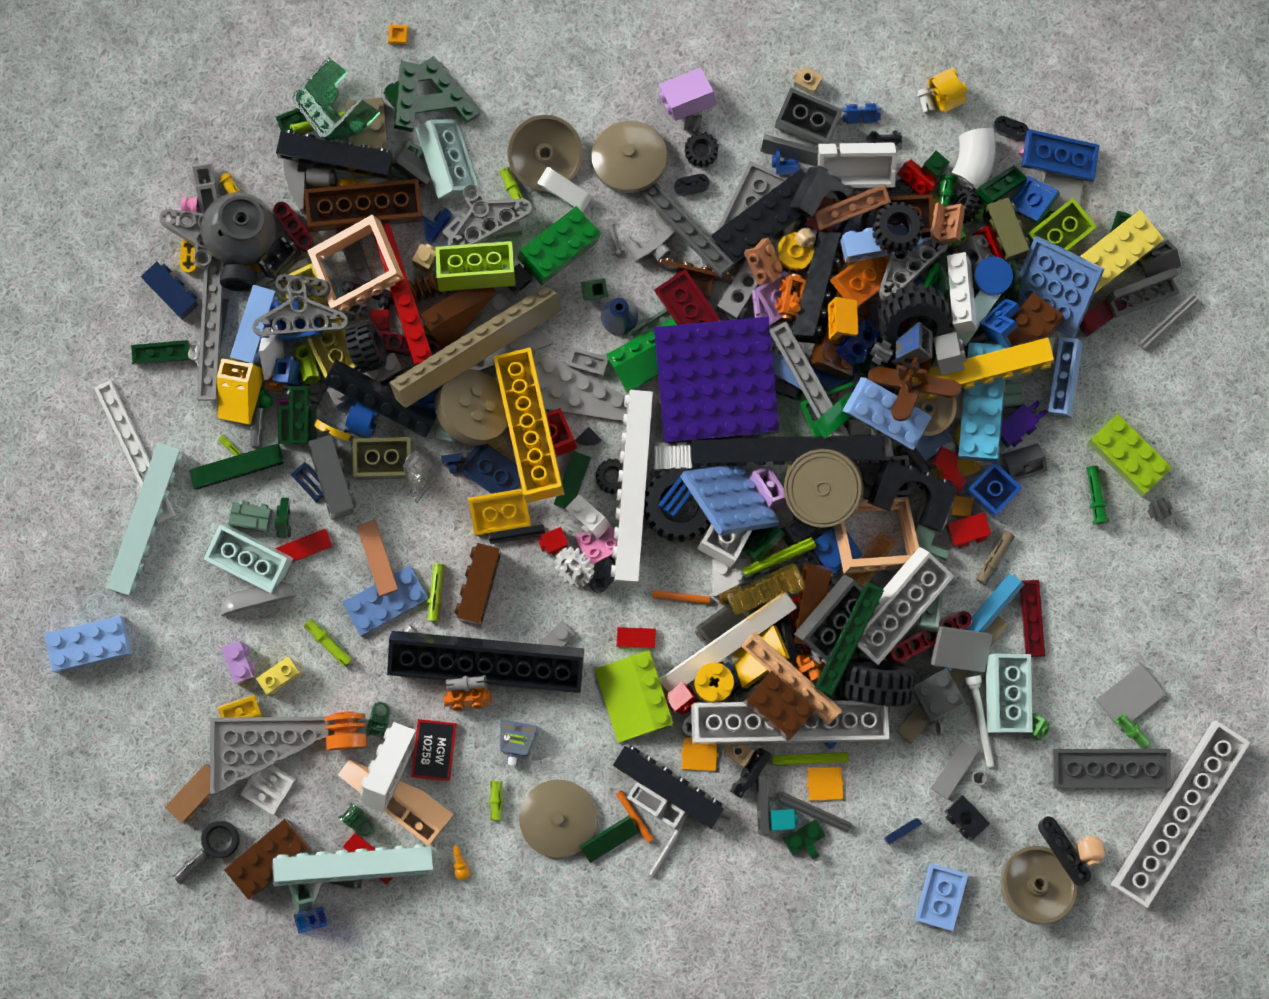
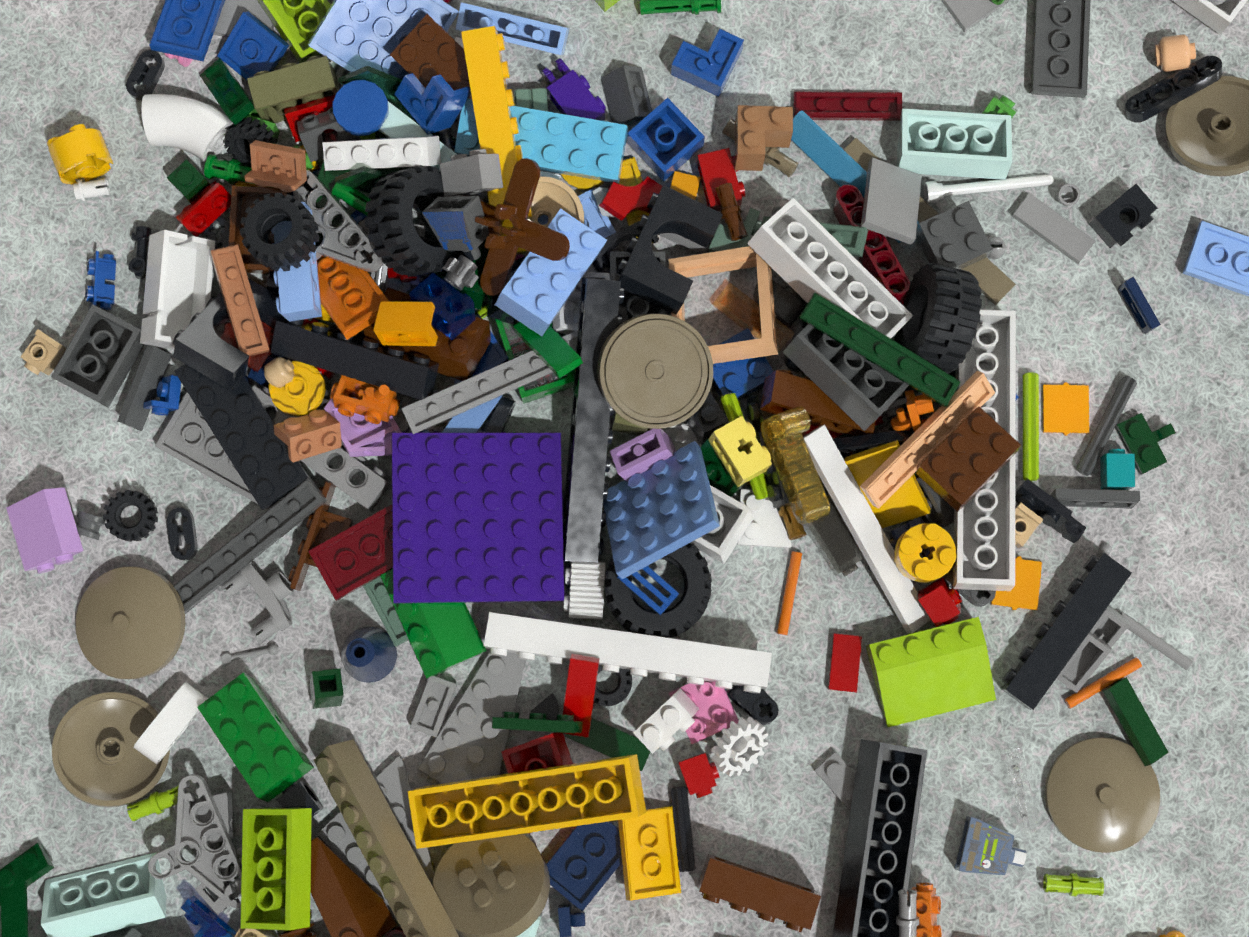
camera: 85 degrees left, 0 degrees up
none -> dark green plate [492,712,583,733]
none -> red tile [560,654,600,737]
none -> blue panel [671,29,744,97]
none -> light yellow brick [708,416,772,487]
none -> reddish brown pin [715,183,748,241]
none -> medium nougat brick [735,105,793,171]

